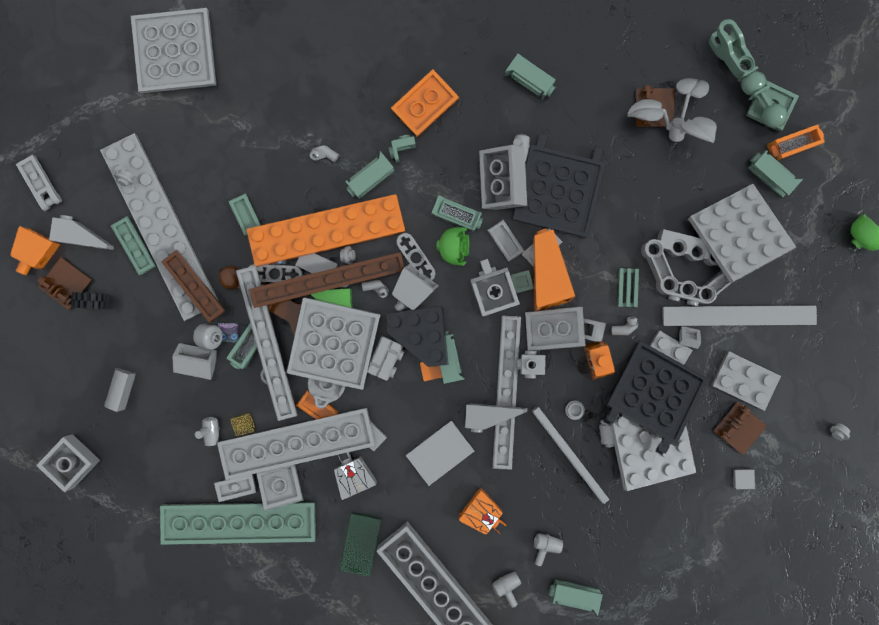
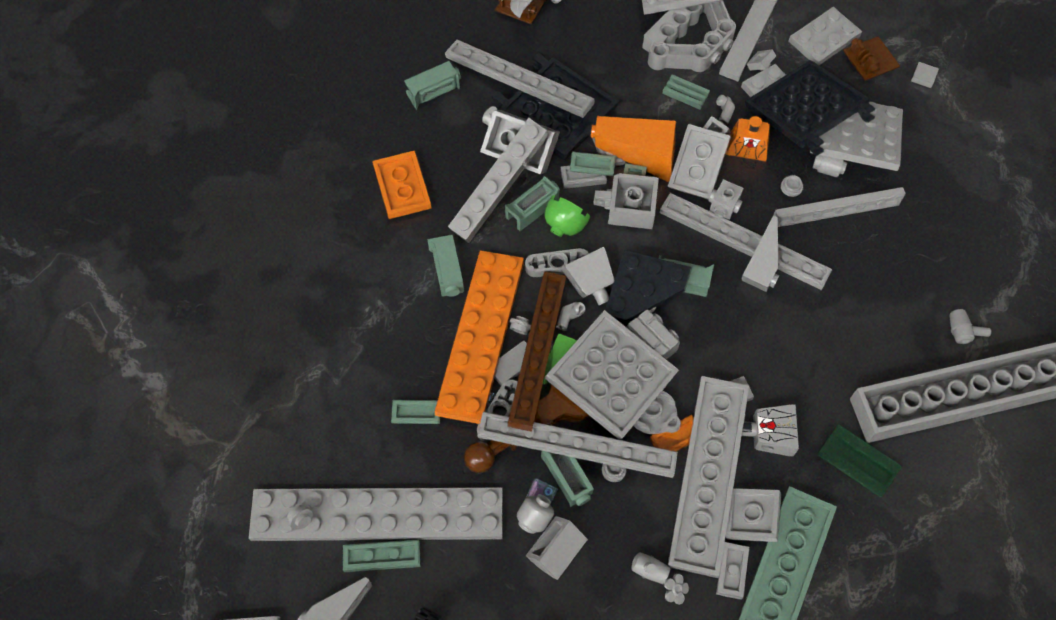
camera: 65 degrees left, 25 degrees down
light grey plate [131,8,216,93] -> none
reddish brown plate [161,250,226,323] -> none
clear yellow plate [230,413,256,437] -> none
light grey arm [310,145,339,162] -> none
sand green bracket [389,135,416,163] -> none
light grey tile [406,420,474,486] -> none
orange tile [420,362,442,381] -> none
orange torso [458,487,507,534] -> none
light grey piece [534,533,563,566] -> none
sand green window [549,579,603,616] -> none
none -> light grey tile [445,40,595,118]
none -> light grey brick [448,118,548,243]
none -> sand green tile [570,152,615,176]
none -> light grey plant [664,574,689,604]

